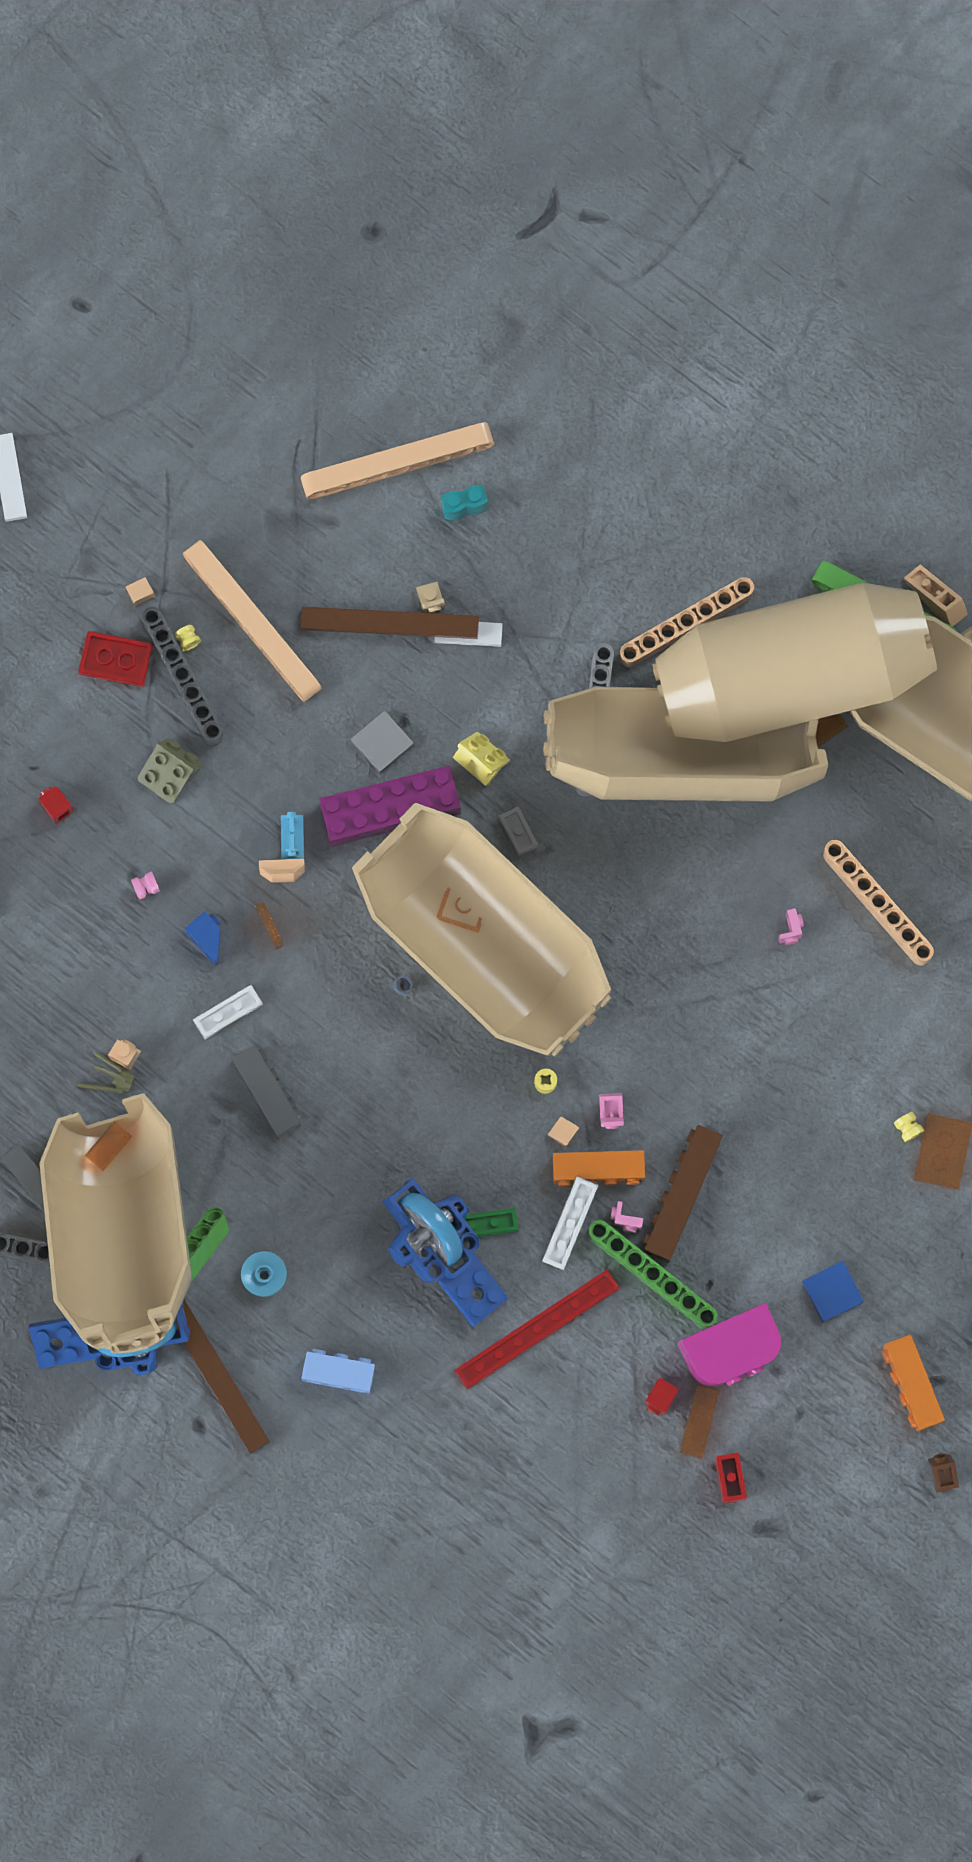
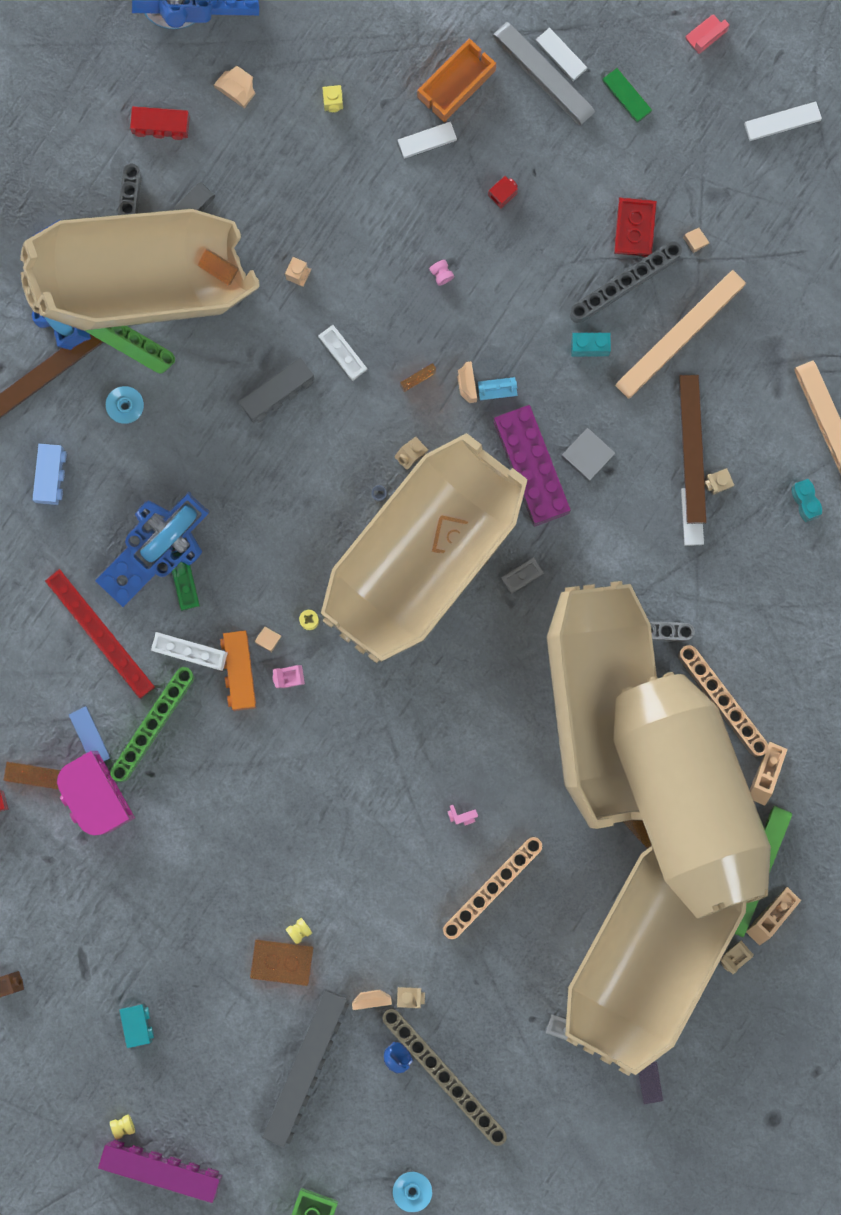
camera: 85 degrees right, 5 degrees up
olive plant [77,1052,135,1095] -> none
olive bracket [138,738,203,803] -> none
light yellow wheel [173,625,201,652] -> none
blue slope [185,912,221,966] -> none
light yellow bracket [452,732,510,786] -> none
bright pink bracket [610,1201,643,1233] -> none
reddish brown brick [642,1125,723,1263] -> none
red brick [644,1377,679,1416] -> none
blue tile [802,1261,864,1322] -> none
orange brick [881,1334,945,1432] -> none
none -> medium blue tile [69,706,111,762]
none -> tan bracket [395,437,428,470]
none -> teal brick [571,333,611,357]
none -> light nougat slope [750,742,787,806]

